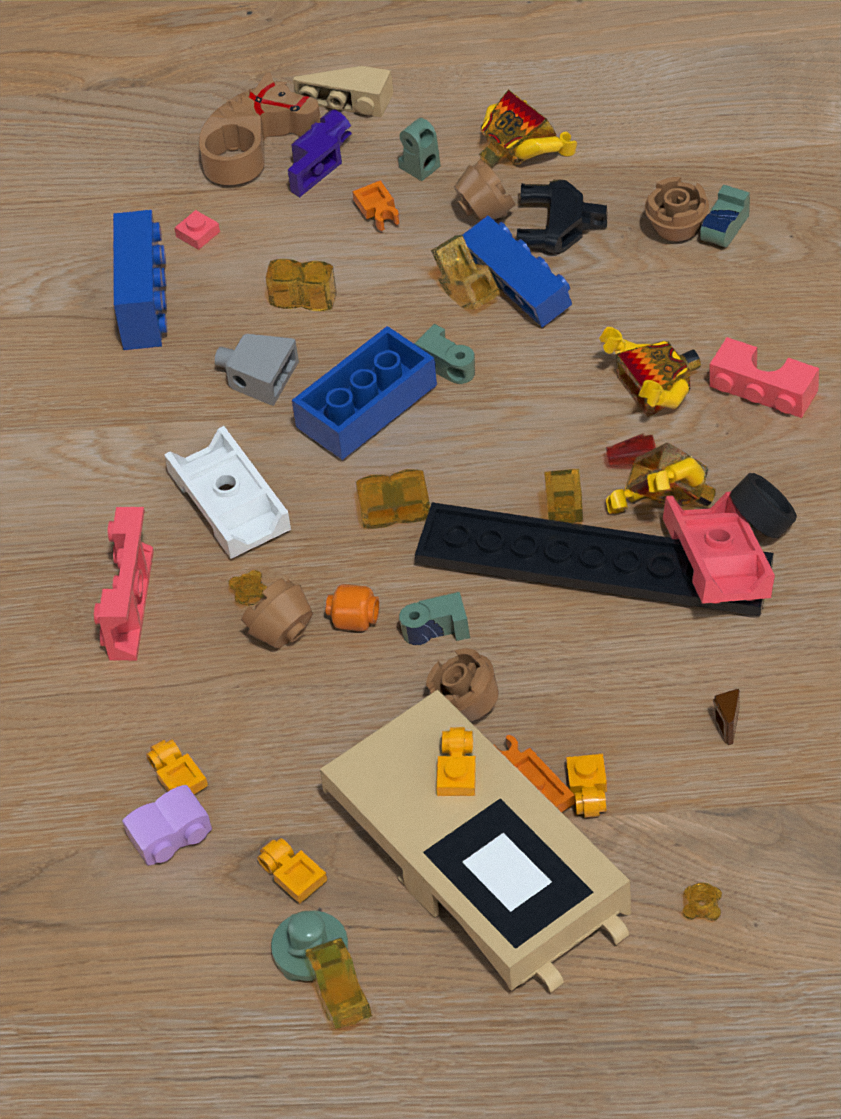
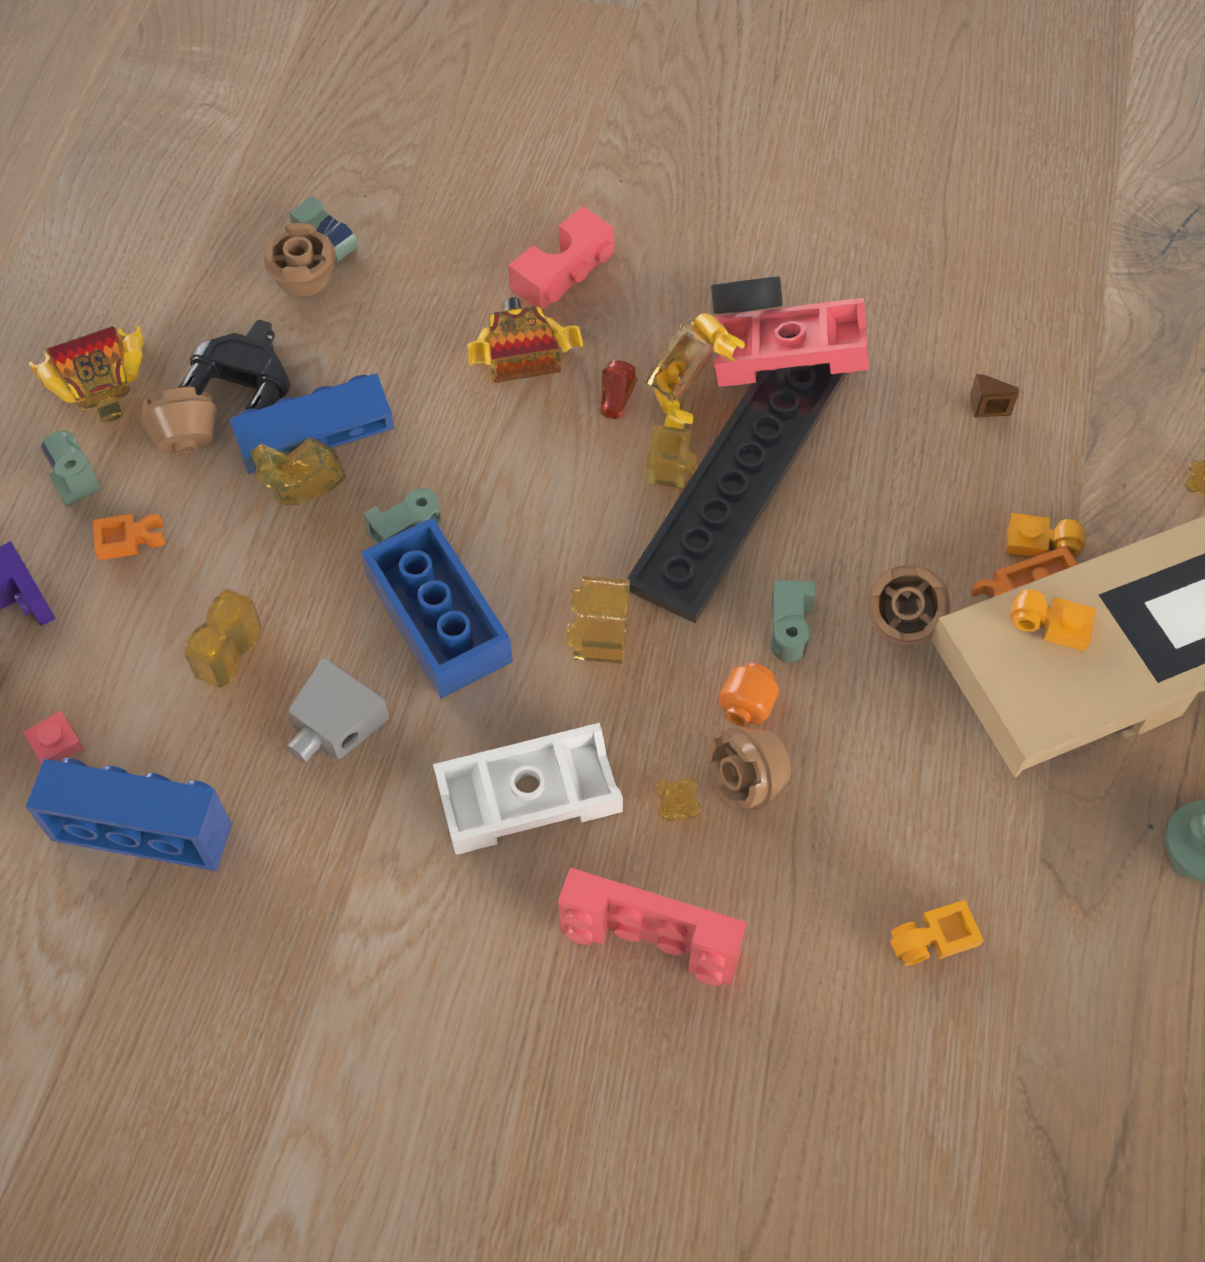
camera: 80 degrees left, 10 degrees up
lavender brick [122,785,212,866] -> none
light orange plate [257,838,328,904] -> none

